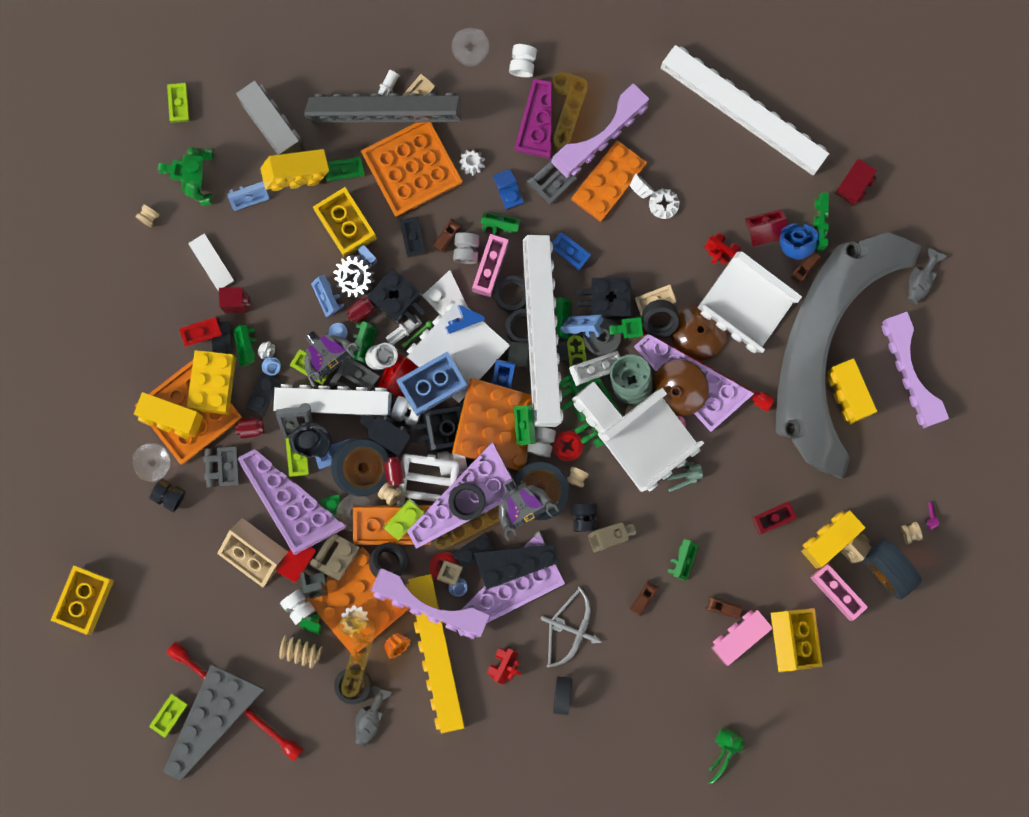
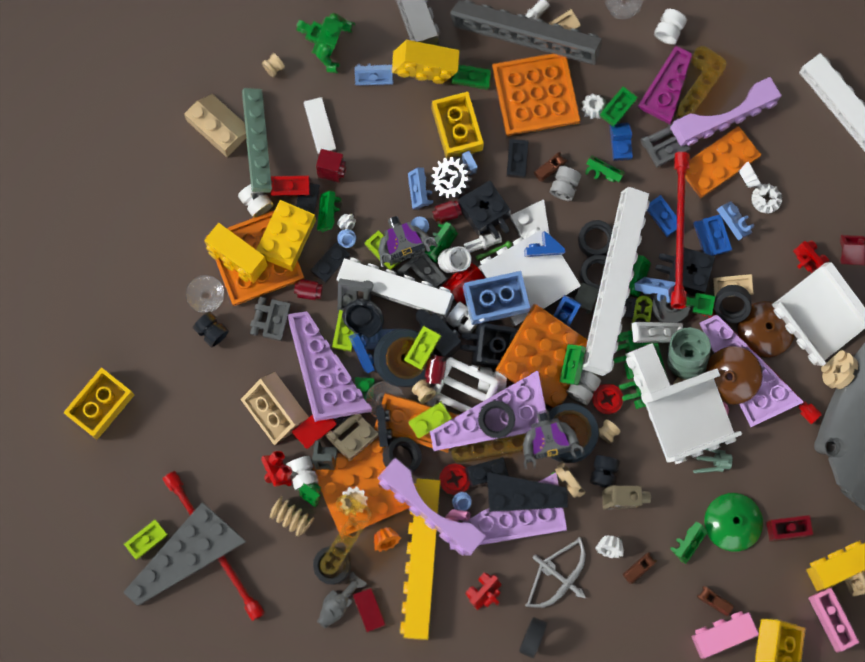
camera: 15 degrees right, 5 degrees down
dark tan plate [437,560,463,587] -> none
bright pink brick [472,234,508,298] -> none
none -> tan slope [184,94,246,157]
none -> white wheel [238,184,273,218]
none -> sand green plate [242,88,272,192]
none -> red hips [261,451,293,487]
none -> blue plate [348,333,375,373]
none -> dark red tile [353,588,385,633]
none -> black plate [376,404,393,447]
none -> lime plate [404,326,441,370]
none -> bright pink arm [445,509,470,522]
none -> tan plate [555,461,585,498]
none -> white piece [596,535,624,558]
none -> green plate [600,87,638,127]
none -> red hose [671,152,690,309]
none -> blue plate [693,215,732,256]
none -> green dish [704,493,763,552]
none -> medium blue plate [717,201,755,240]
none -> tan plate [821,350,858,389]

